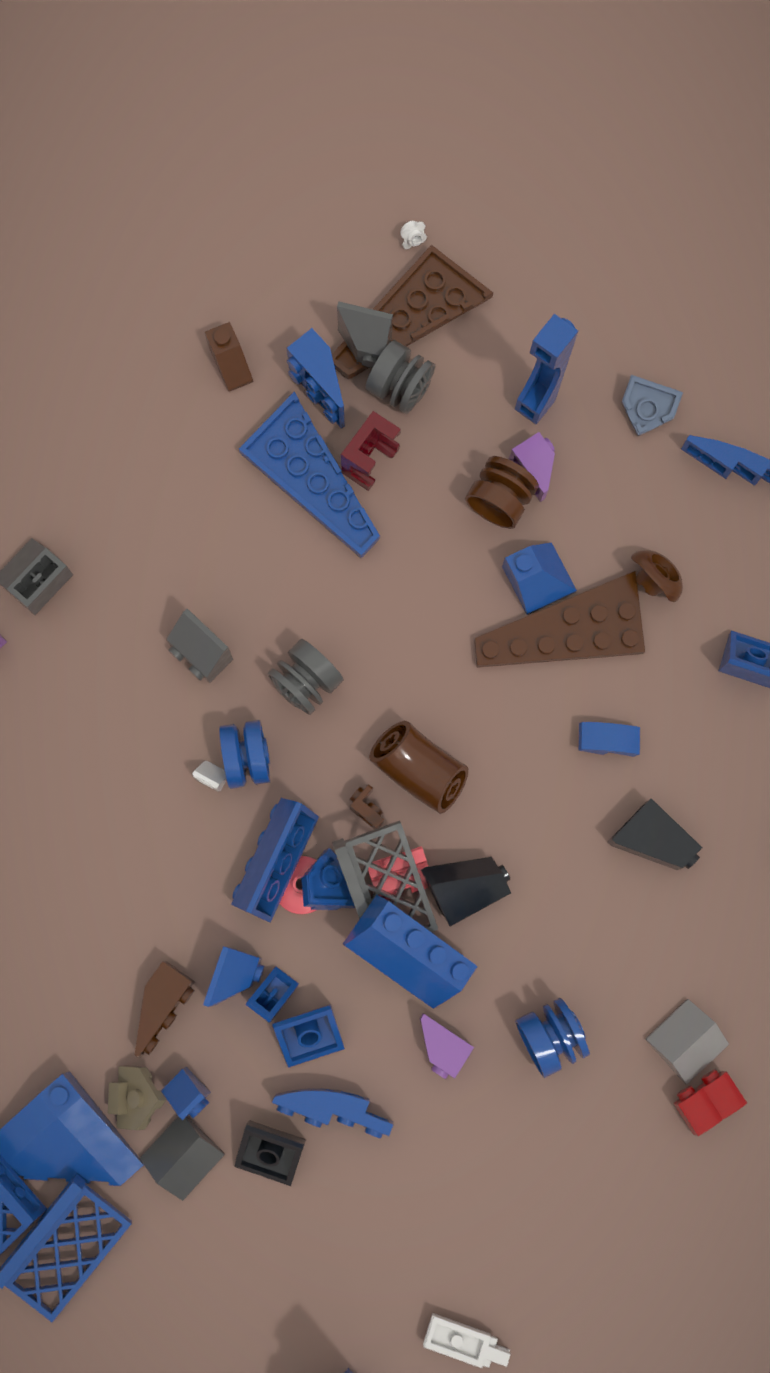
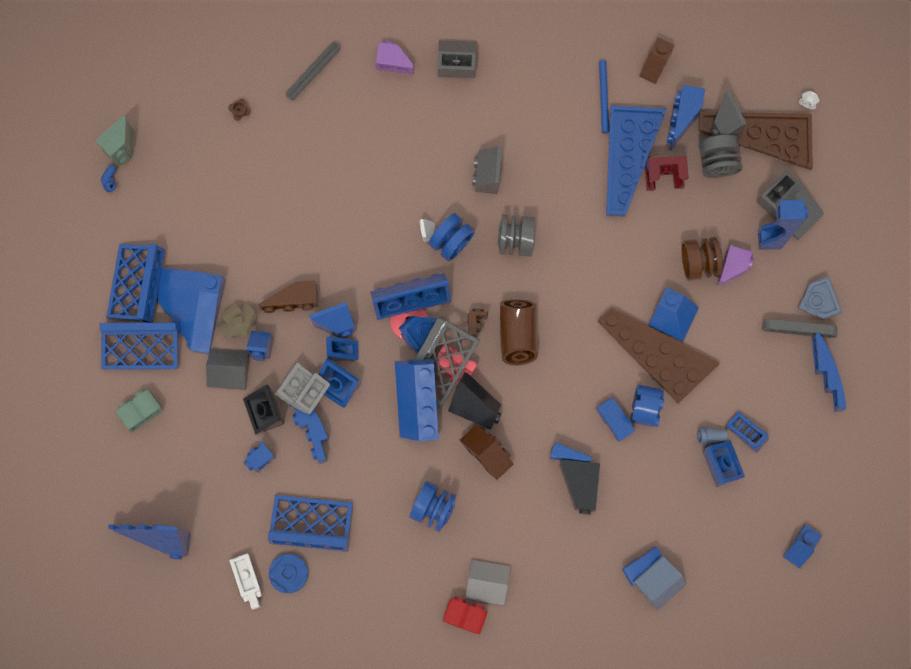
camera: 55 degrees right, 0 degrees up
medium lavender slope [420,1013,474,1079] -> none
reddish brown hat [631,550,683,602] -> none
none -> sand green brick [116,390,163,432]
none -> blue brick [244,441,275,473]
none -> blue fence [268,495,353,551]
none -> blue tile [269,554,308,593]
none -> light grey slope [274,363,330,415]
none -> reddish brown brick [459,425,514,480]
none -> blue slope [549,443,591,462]
none -> blue bar [599,60,609,134]
none -> blue brick [630,384,664,427]
none -> sand blue cone [697,427,728,446]
none -> blue slope [726,411,769,453]
none -> dark grey slope [757,170,824,240]
none -> dark grey beam [762,319,838,338]

